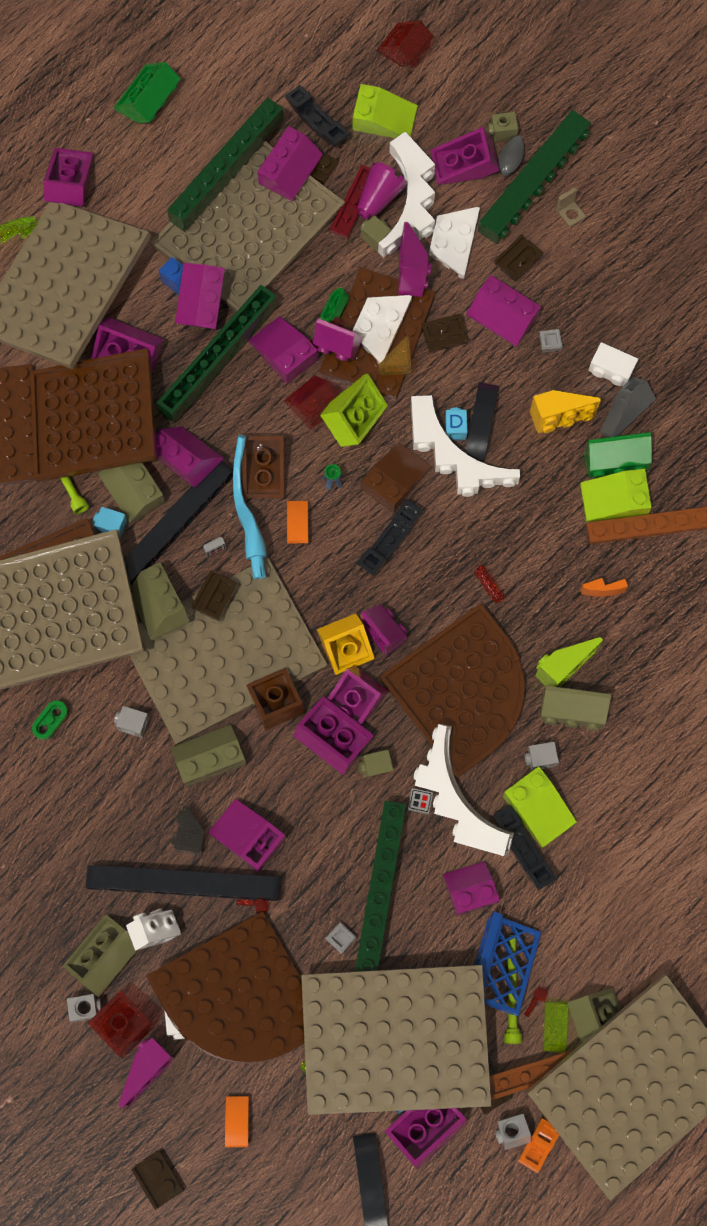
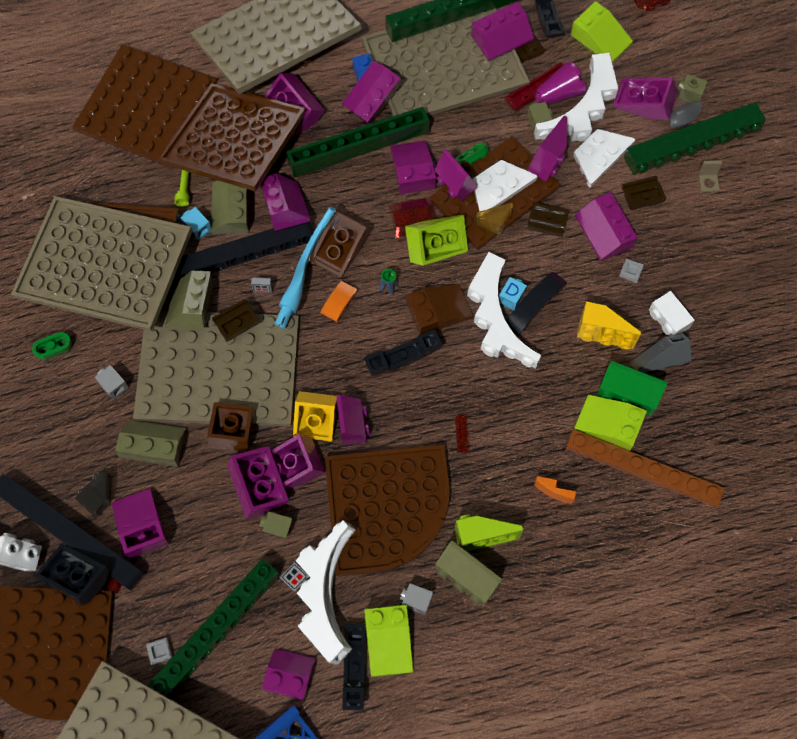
camera: 30 degrees right, 5 degrees down
none -> black slope [34,544,109,605]

